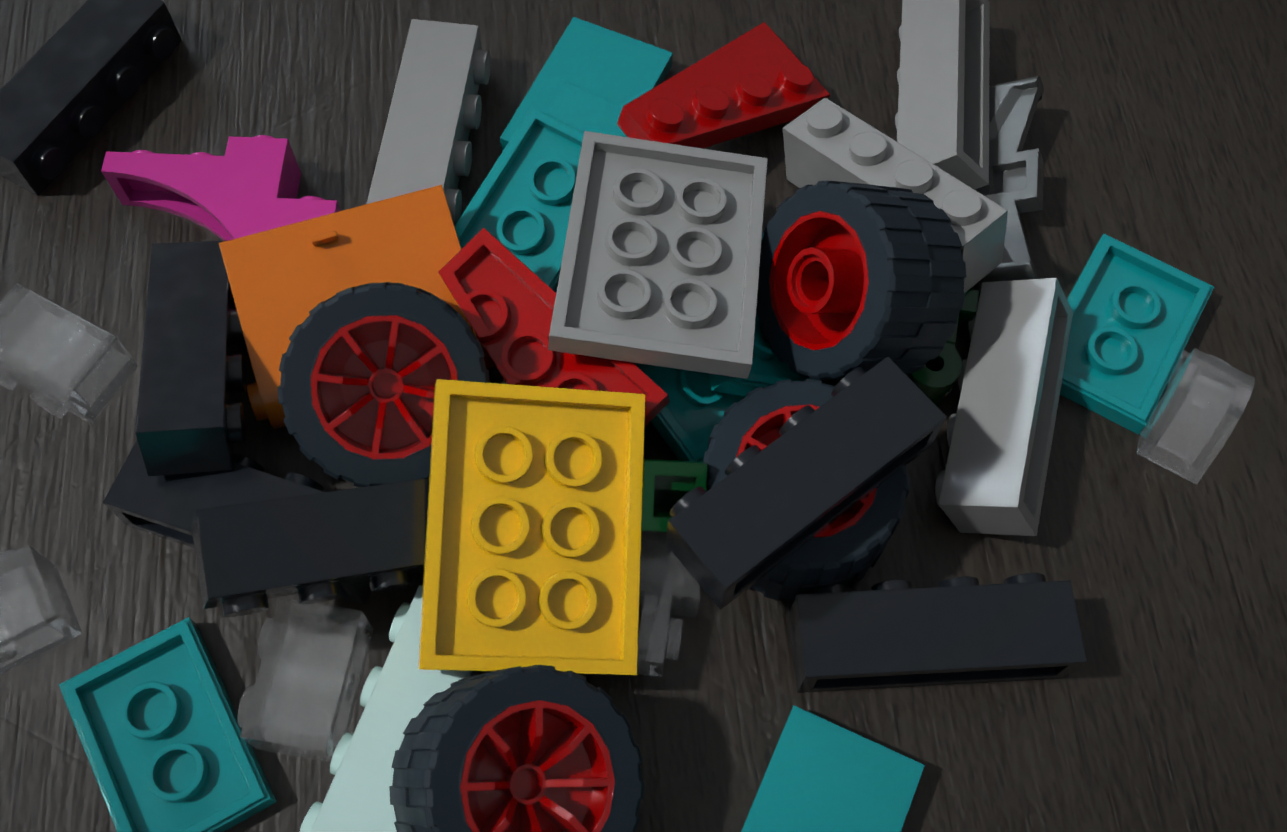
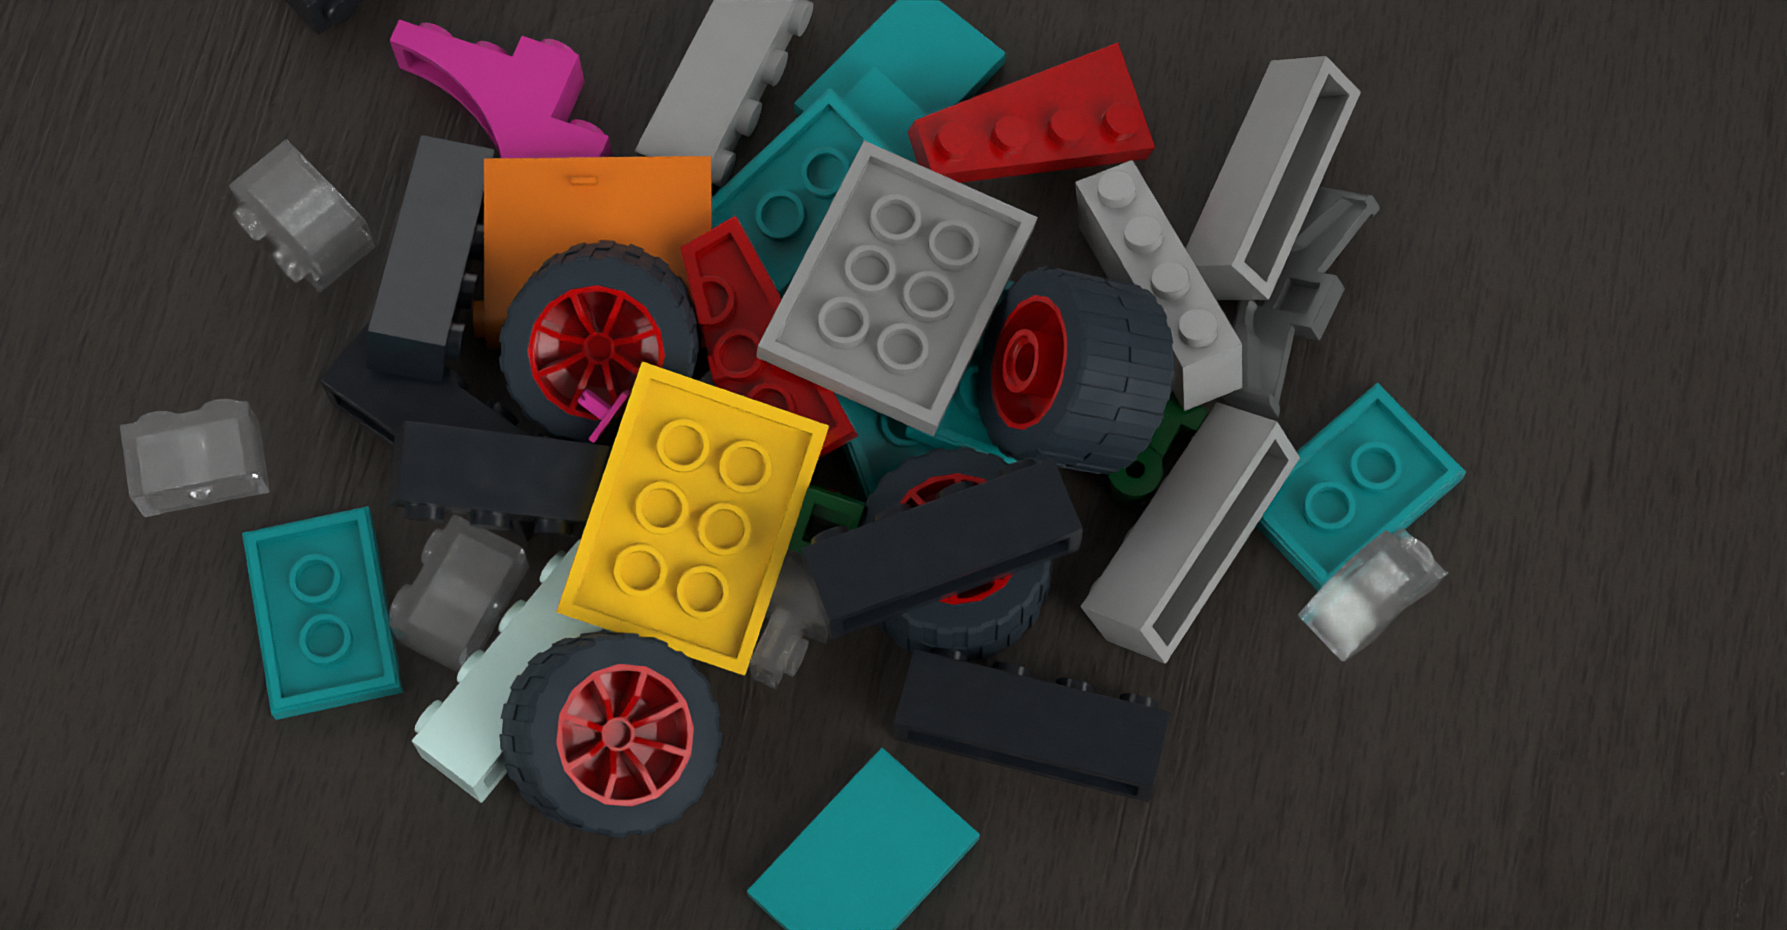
camera: 20 degrees right, 5 degrees up
none -> dark pink piece [578,389,631,443]

